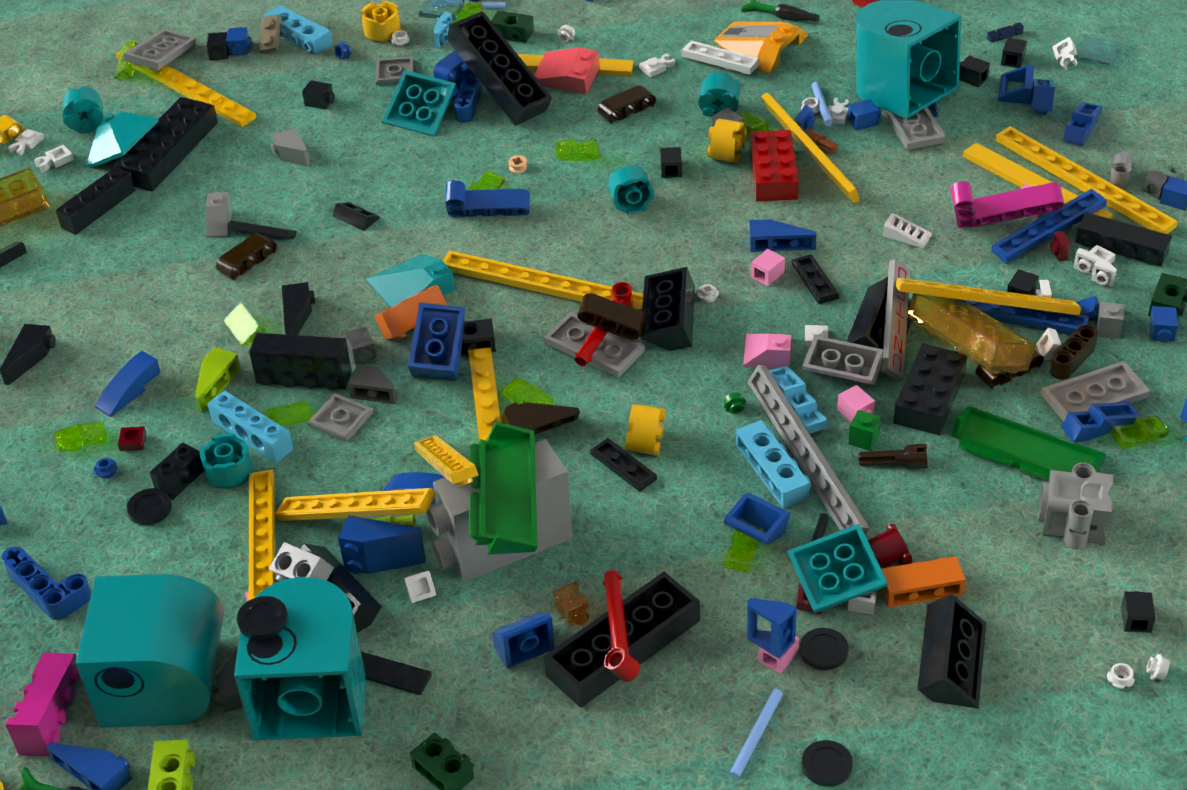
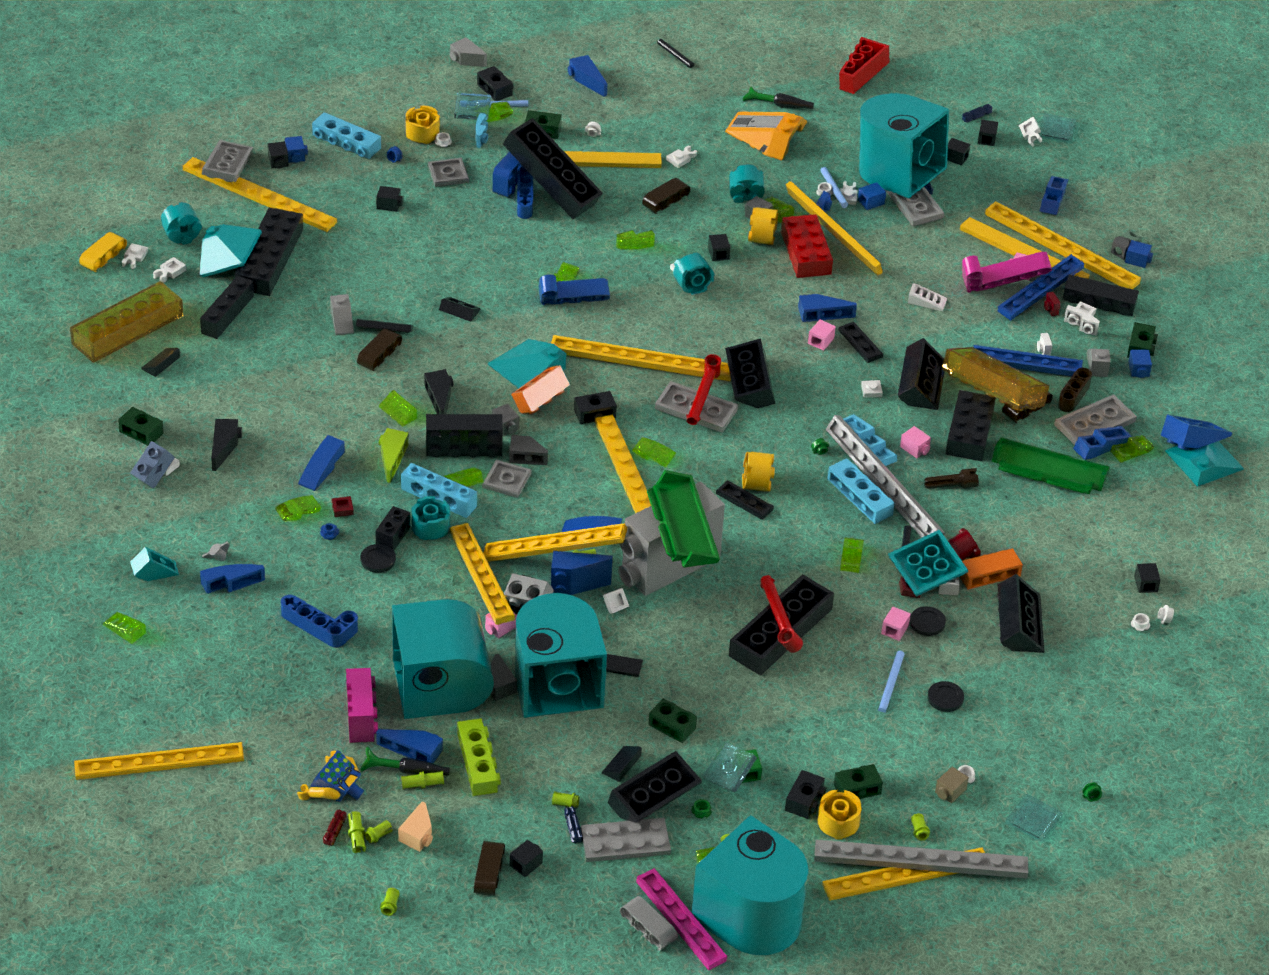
camera: 15 degrees left, 0 degrees up
clear neon green slope [114,39,138,79] -> none
black piece [237,596,288,640] -> none
dark tan plate [258,14,281,53] -> none
light grey slope [271,128,310,166] -> none
teal slope [382,70,457,136] -> none
blue slope [408,303,465,381] -> none
yellow plate [414,435,478,486] -> none
blue slope [492,612,555,669] -> none
dark brown slope [501,402,580,435] -> none
light nougat bush [509,155,527,173] -> none
coral slope [534,47,600,94] -> none
clear orange brick [553,581,589,627] -> none
dark brown beam [577,293,645,340] -> none
white plate [682,41,759,74] -> none
white plate [697,284,719,303] -> none
blue tile [723,492,791,545] -> none
bright pink slope [743,334,792,369] -> none
blue tile [747,598,797,659] -> none
light grey slope [802,335,883,385] -> none
dark orange axle [804,128,838,154] -> none
green brick [848,410,881,451] -> none
light grey tile [882,259,910,381] -> none
yellow tile [896,278,1081,315] -> none
blue tile [998,65,1035,104] -> none
black brick [1007,269,1039,295] -> none
blue slope [1031,79,1055,114] -> none
white plate [1036,328,1062,361] -> none
light grey piece [1038,463,1114,549] -> none
blue tile [1076,296,1099,319] -> none
light grey piece [1109,151,1133,190] -> none

